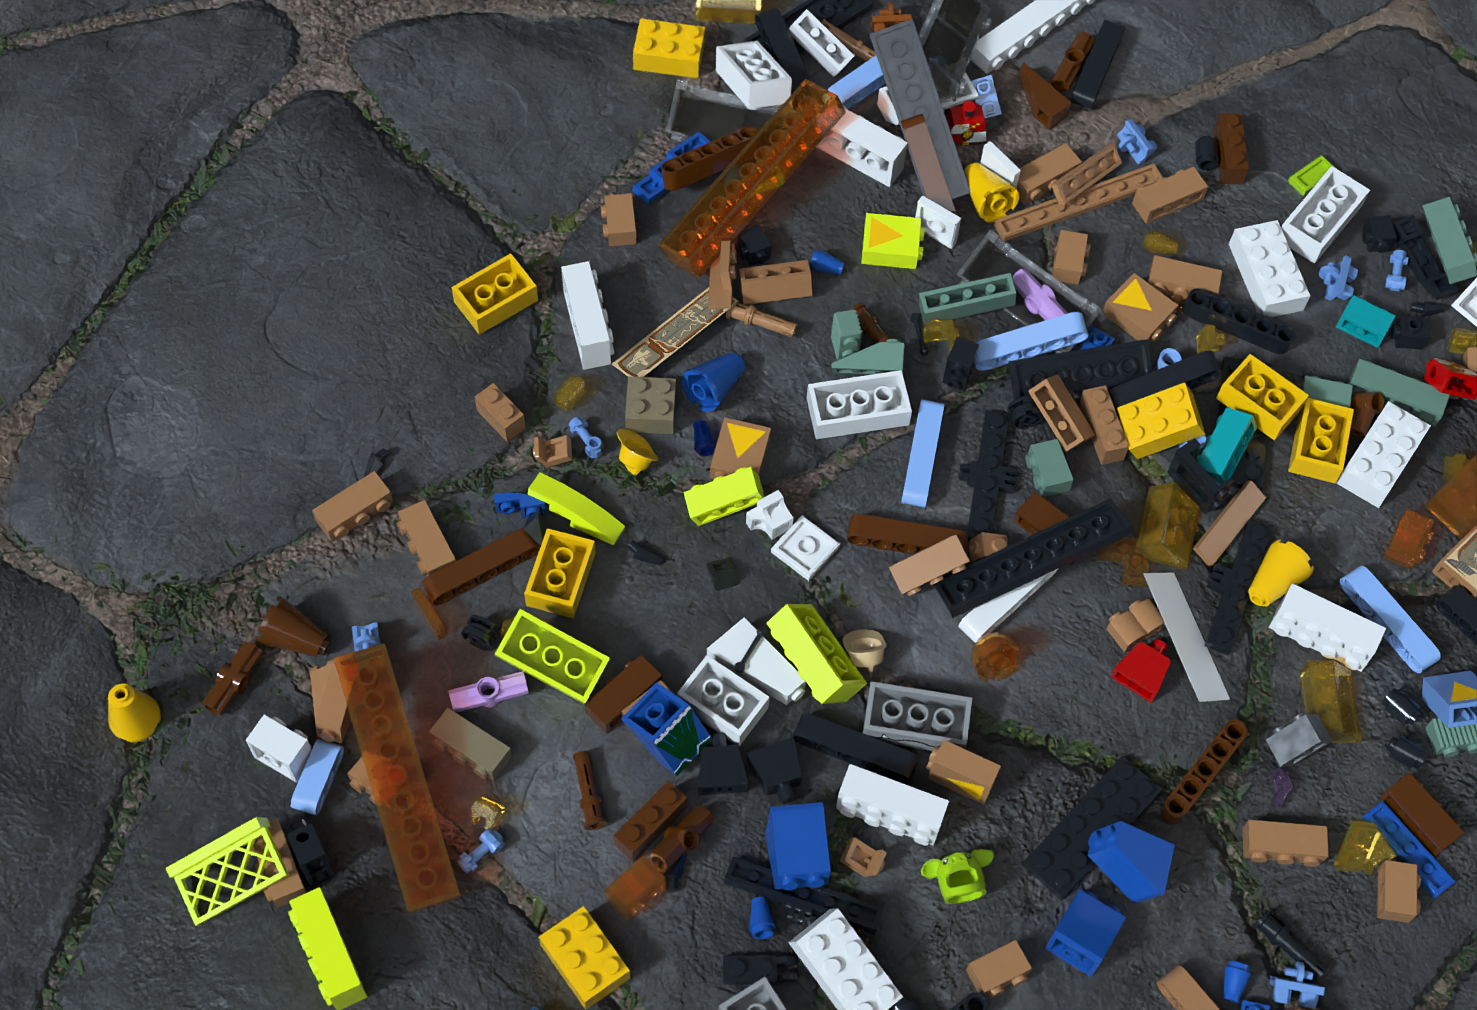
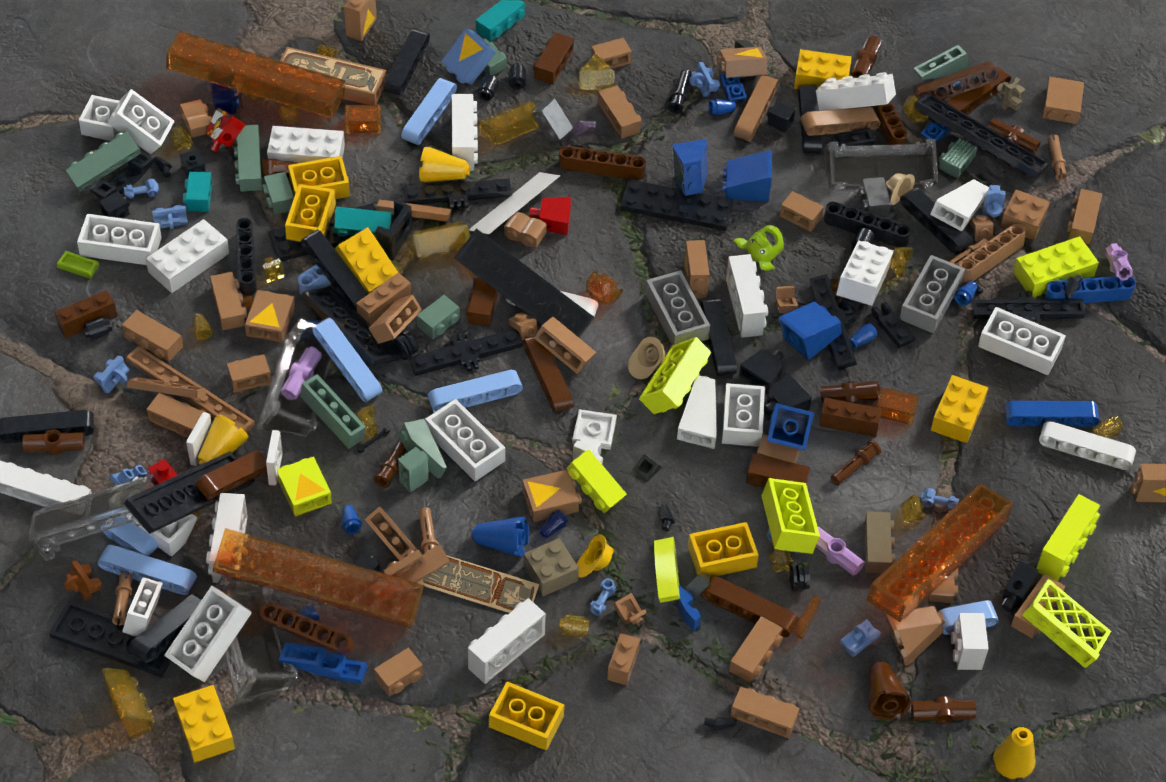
camera: 120 degrees left, 10 degrees down
black hinge [735,627,766,673] -> none
black brick [942,337,979,391] -> none
reddish brown slope [1019,63,1071,130] -> none
blue tile [1362,801,1456,899] -> none

